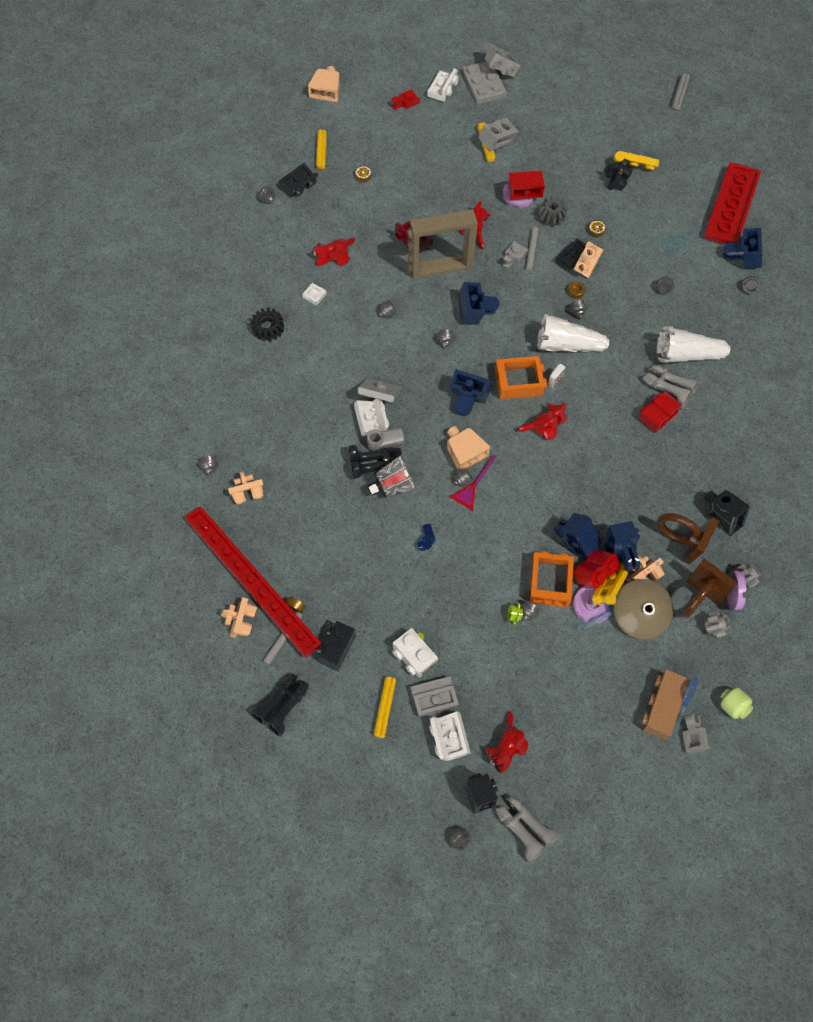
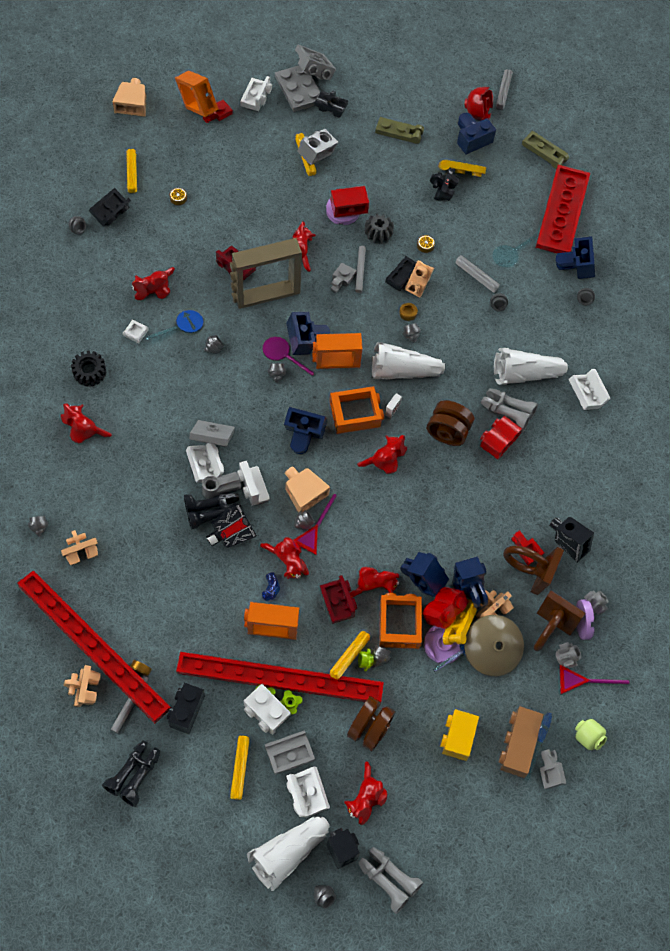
camera: 10 degrees left, 0 degrees up
none -> red animal [61,403,112,443]
none -> blue piece [146,310,203,340]
none -> orange window [175,71,219,117]
none -> red plate [176,652,384,704]
none -> white bracket [237,461,270,506]
none -> orange window [244,602,299,640]
none -> white cone [247,817,330,891]
none -> red animal [260,537,309,579]
none -> magenta piece [262,337,314,376]
none -> lime plate [280,690,302,715]
none -> orange window [312,333,362,369]
none -> black hips [314,90,348,118]
none -> dark red bracket [320,575,358,624]
none -> yellow axle [330,631,370,680]
none -> reddish brown wheel [347,696,396,752]
none -> red animal [349,566,400,599]
none -> olive plate [375,117,424,144]
none -> reddish brown wheel [426,400,475,446]
none -> yellow brick [440,709,479,761]
none -> light grey axle [455,255,500,292]
none -> dark blue brick [457,113,496,155]
none -> red cylinder [464,87,493,121]
none -> red plate [511,530,545,566]
none -> olive plate [522,131,569,169]
none -> magenta piece [560,665,630,694]
none -> white bracket [569,369,610,410]

